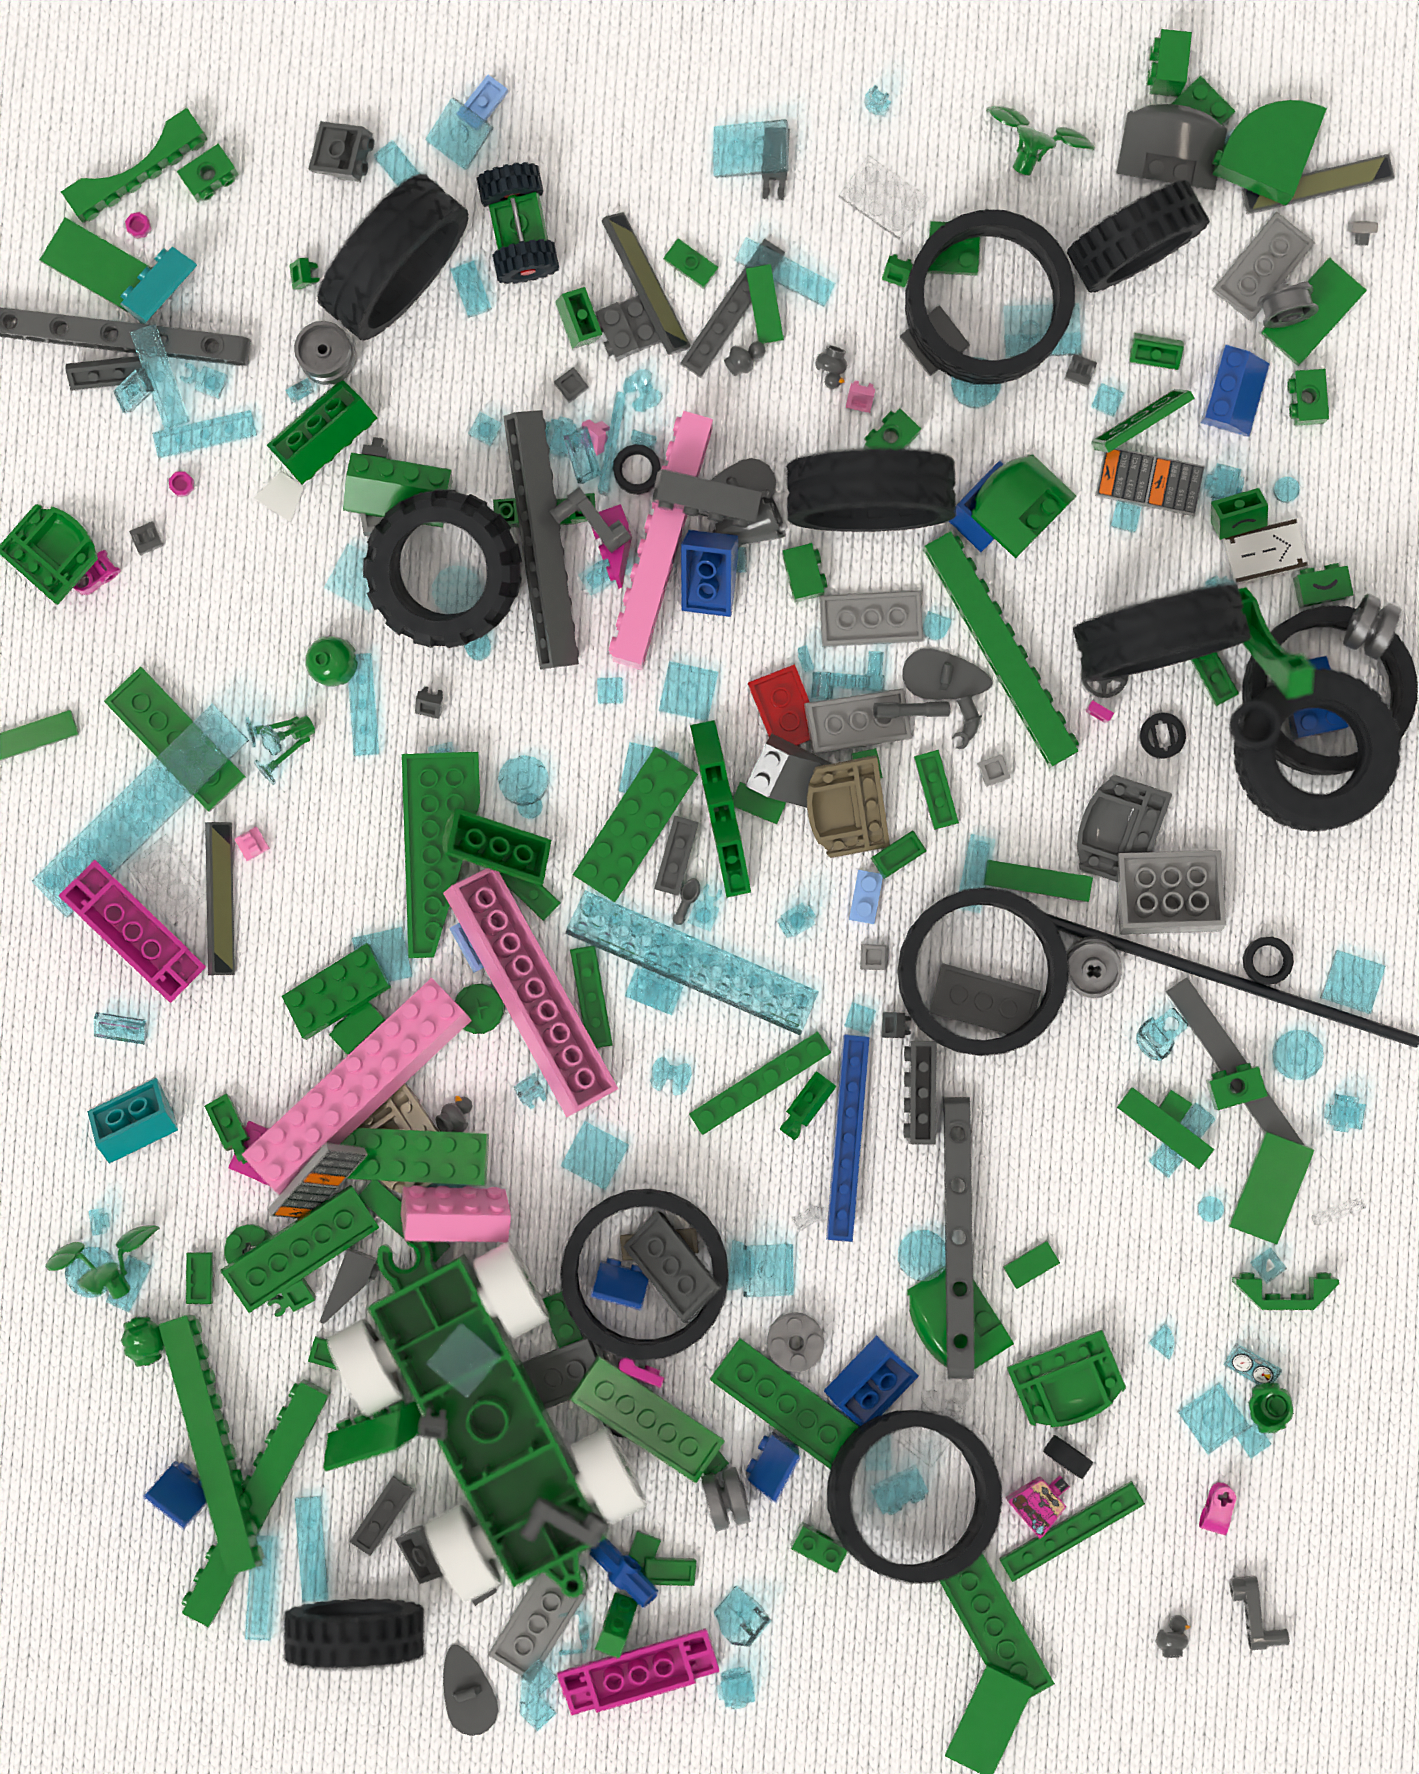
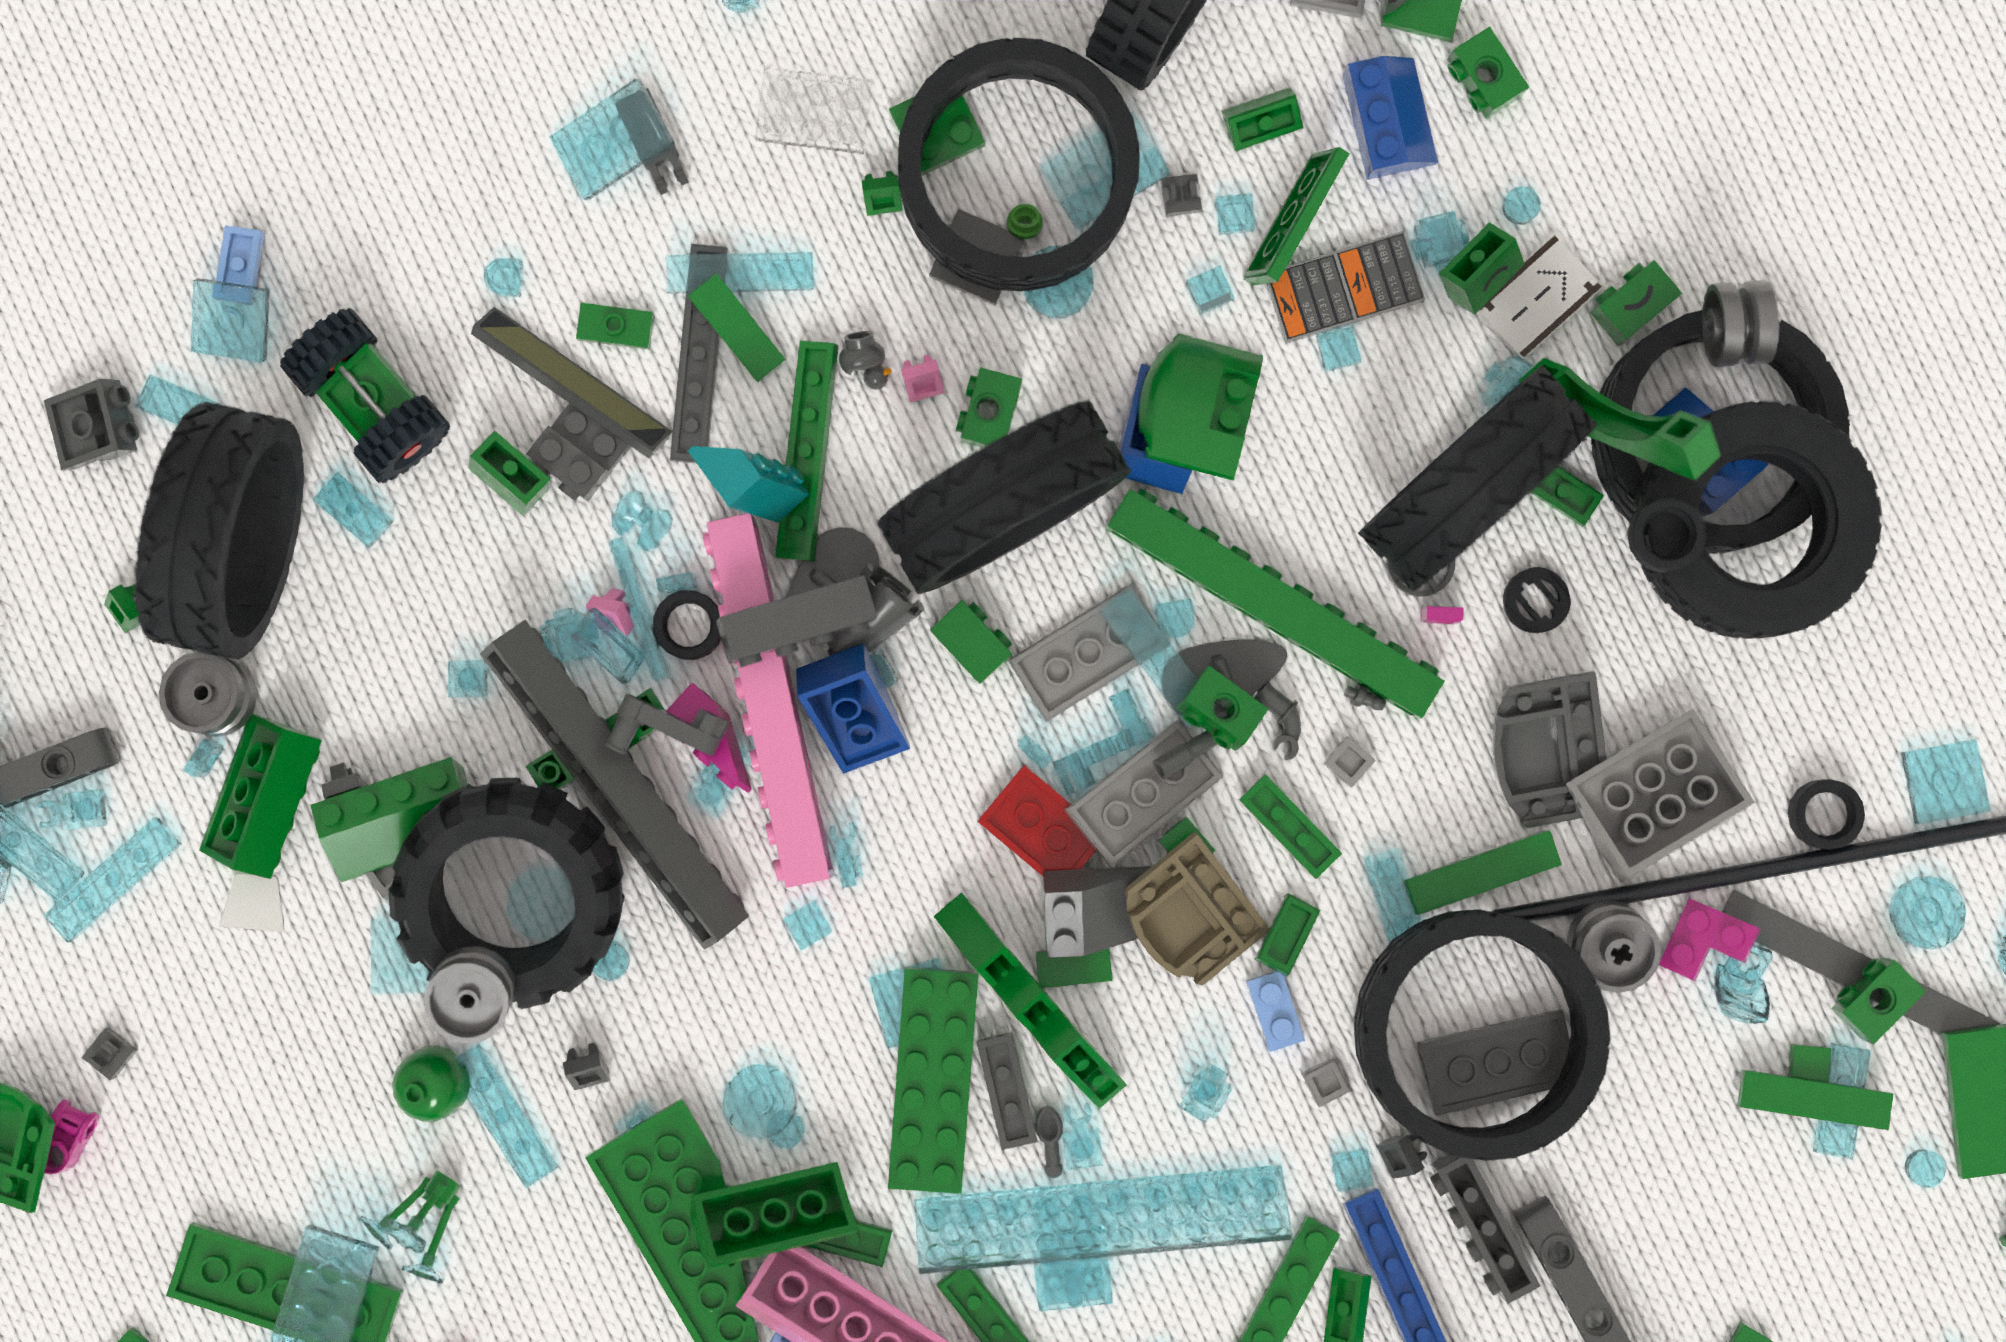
camera: 30 degrees left, 0 degrees up
dark pink tile [169,471,194,497] -> none
dark grey tile [554,367,589,403] -> none
clear light blue tile [658,661,719,722] -> none
dark grey animal [724,341,766,376] -> none
none -> flat silver wheel [423,947,516,1044]
none -> clear light blue tile [484,258,523,297]
none -> teal slope [688,446,809,523]
none -> green plate [775,341,839,562]
none -> clear light blue plate [829,822,864,888]
none -> bright green plate [1006,204,1043,239]
none -> clear light blue tile [1099,589,1217,728]
none -> green brick [1176,665,1269,751]
none -> clear light blue tile [1186,266,1235,315]
none -> dark grey piece [1344,684,1386,711]
none -> dark pink plate [1659,898,1760,982]

